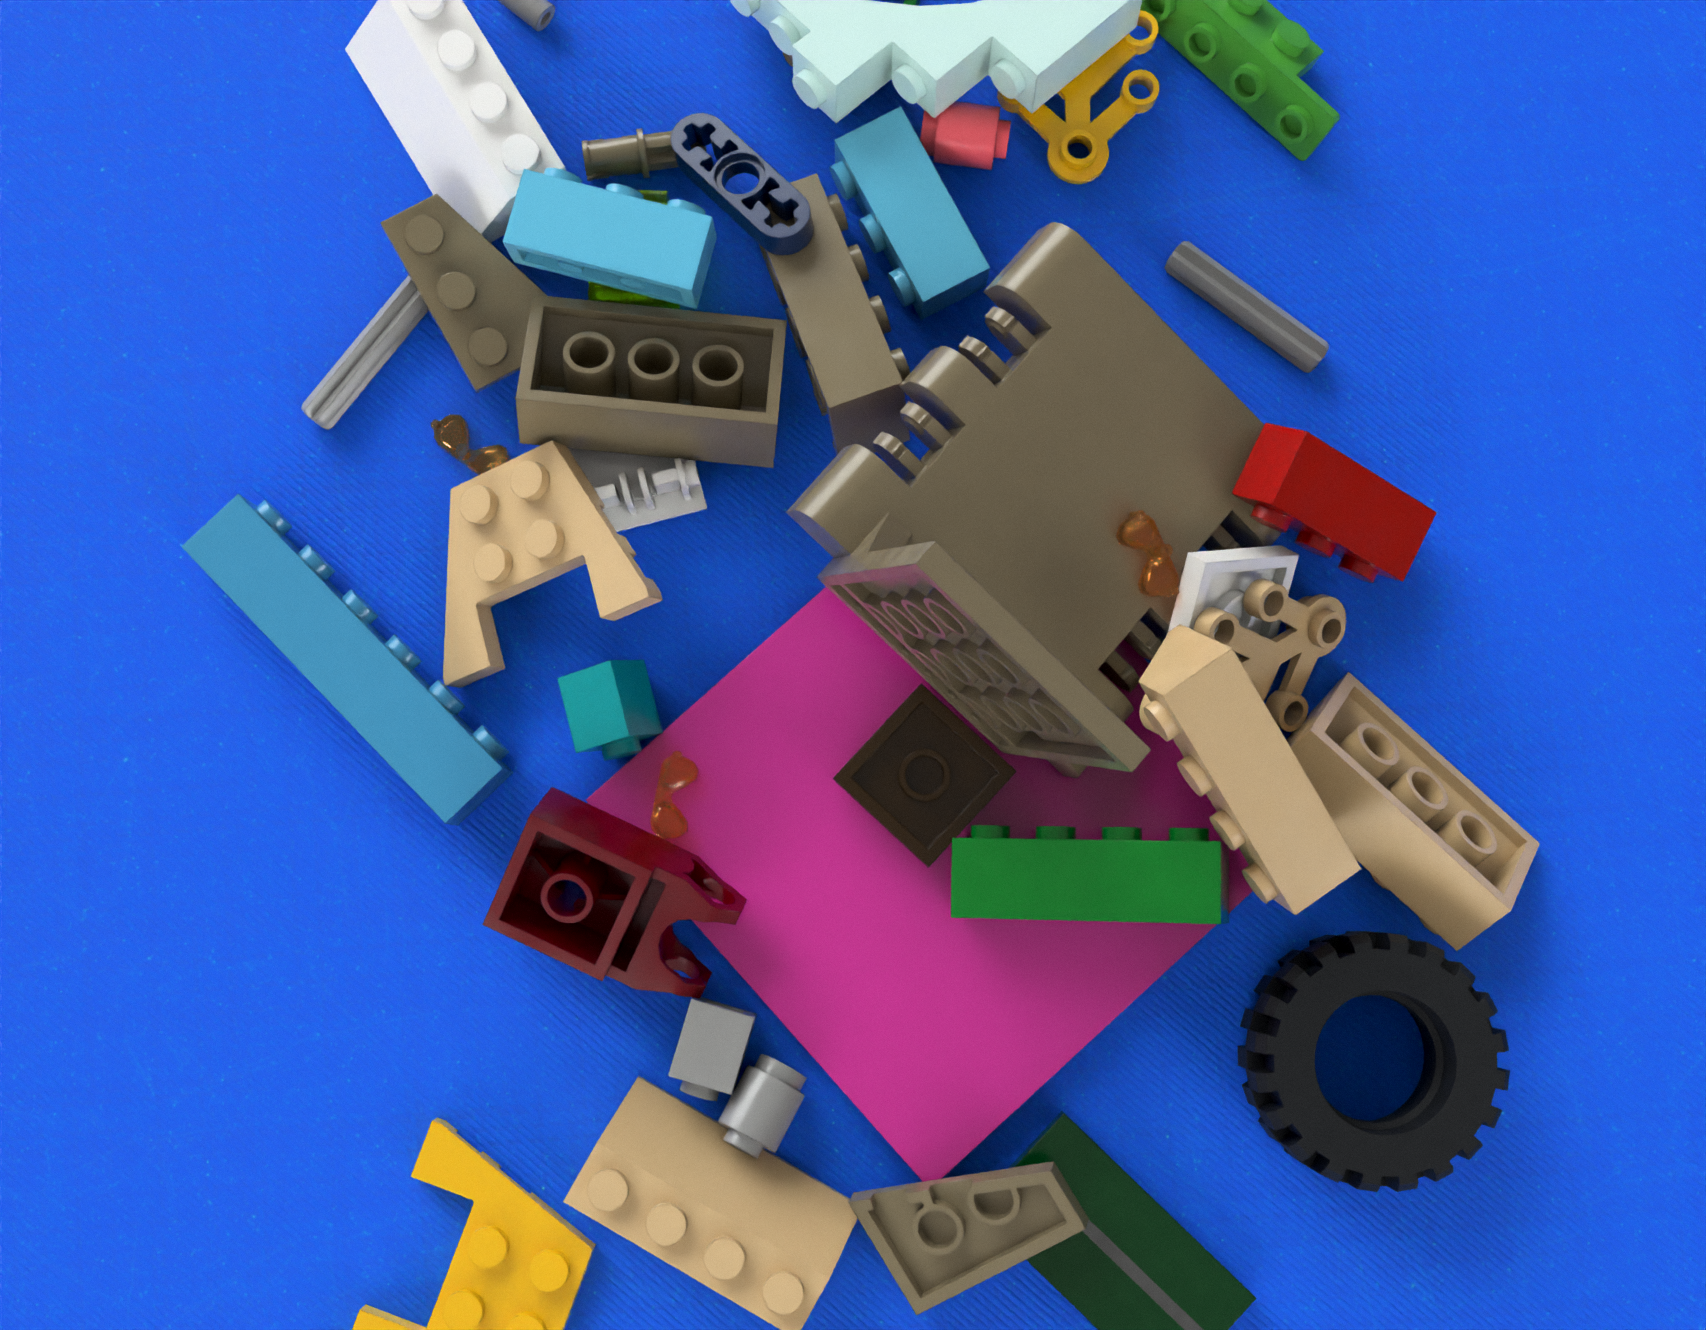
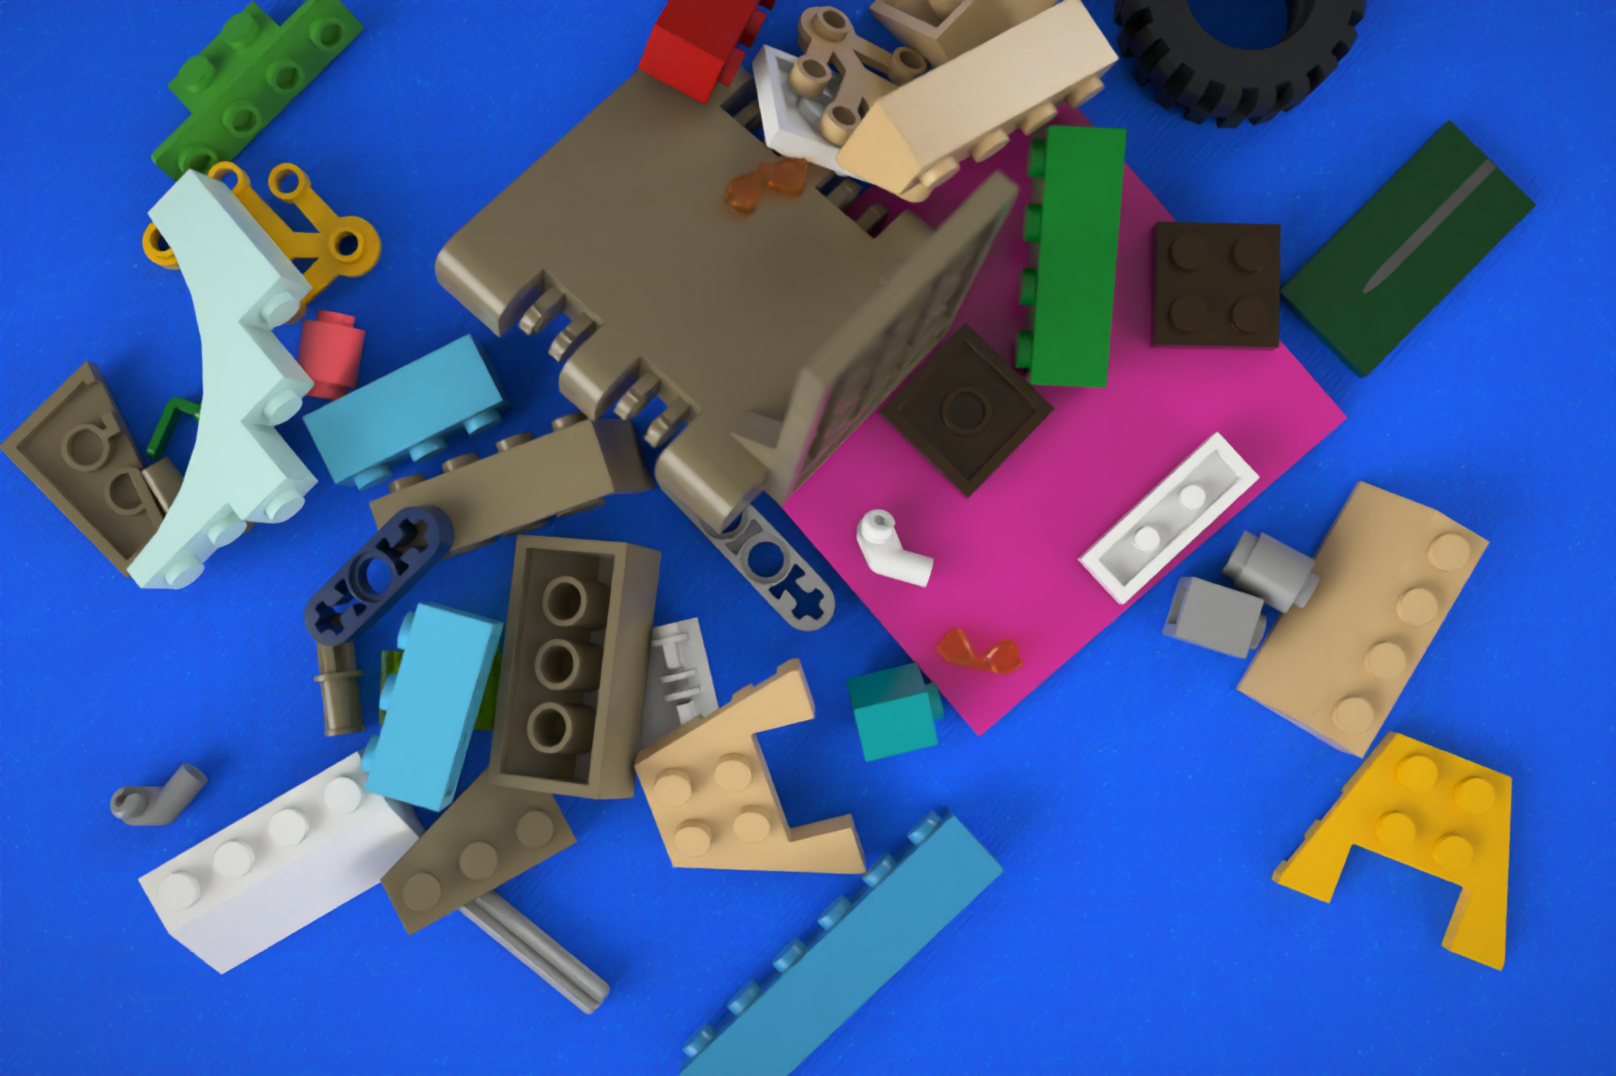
camera: 90 degrees left, 5 degrees up
clear orange piece [431,414,510,475] -> none
dark red brick [483,787,747,998] -> none
dark tan wing [848,1161,1089,1315] -> none
light grey axle [1165,241,1329,373] -> none
none -> light grey beam [654,449,835,632]
none -> white arm [857,509,934,587]
none -> white plate [1077,432,1260,604]
none -> dark brown plate [1150,222,1281,350]

